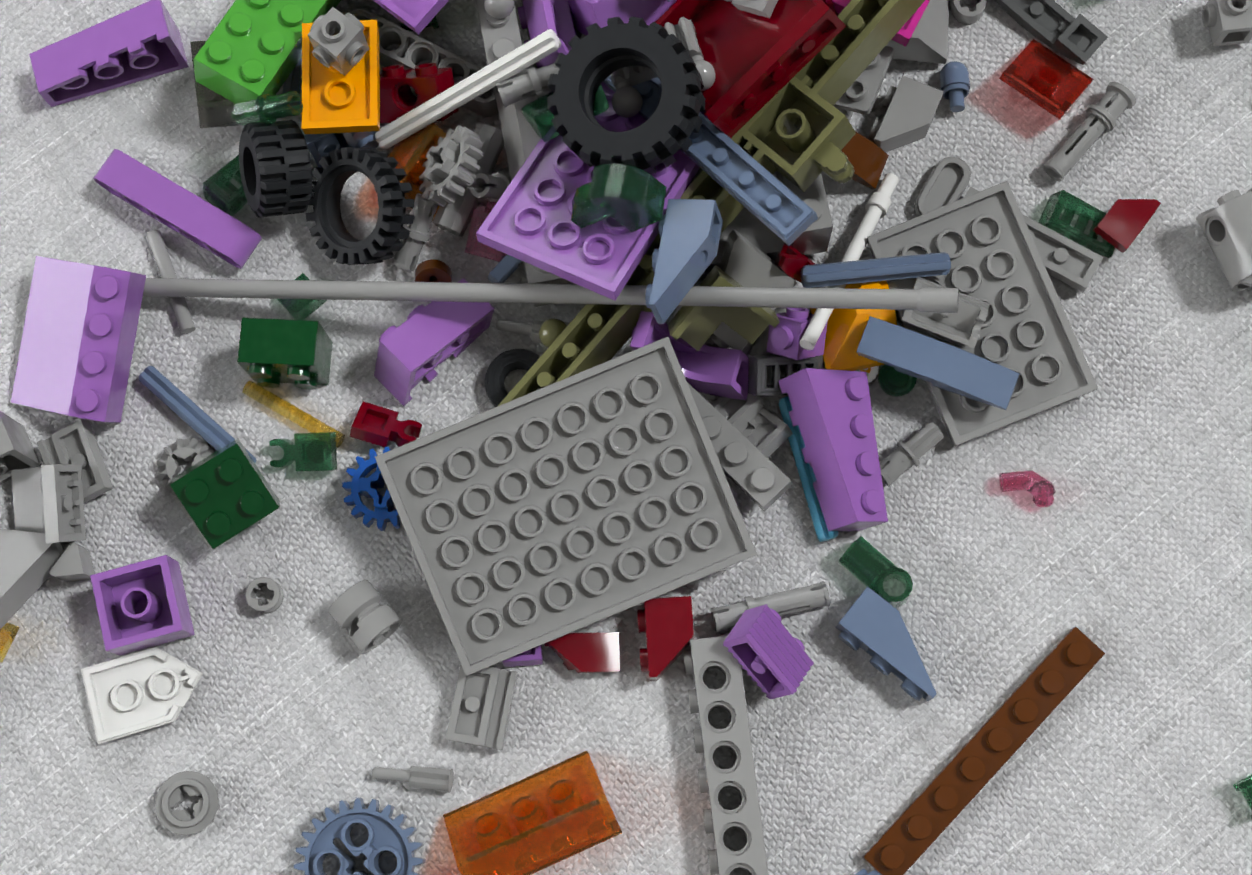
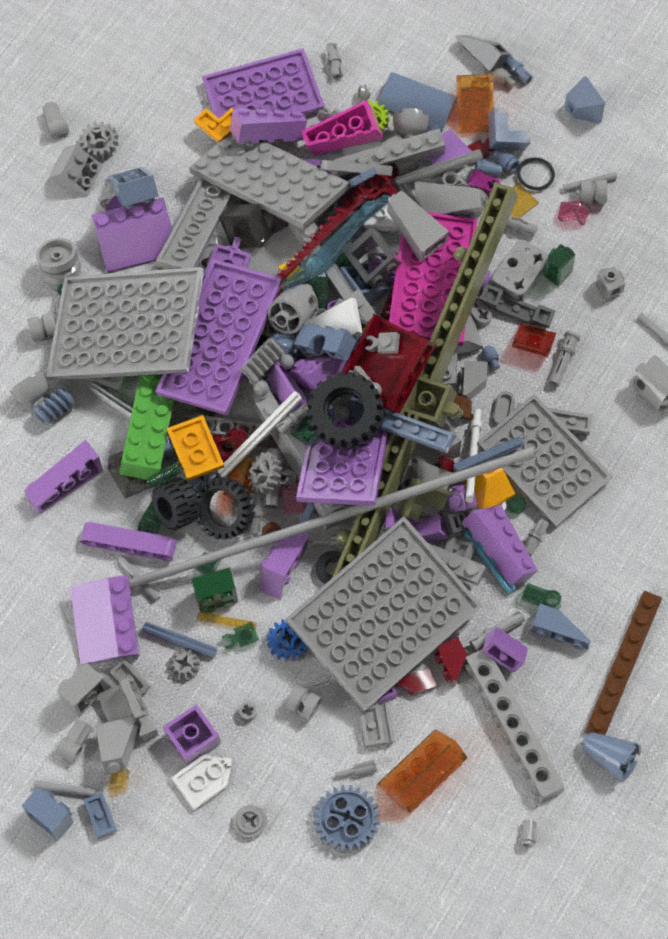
camera: 25 degrees left, 10 degrees down
dark green piece [170,438,280,549] -> none
light grey brick [308,7,370,76] -> none
dark red plate [350,401,422,448] -> none
brick [571,164,667,232] -> none
sand blue slope [645,199,723,324] -> none
sand blue slope [856,316,1020,410] -> none
light grey hinge [901,277,990,348] -> none
clear pink arm [999,470,1056,507] -> none
clear green slope [1038,190,1115,258] -> none
dark red slope [1093,199,1161,253] -> none

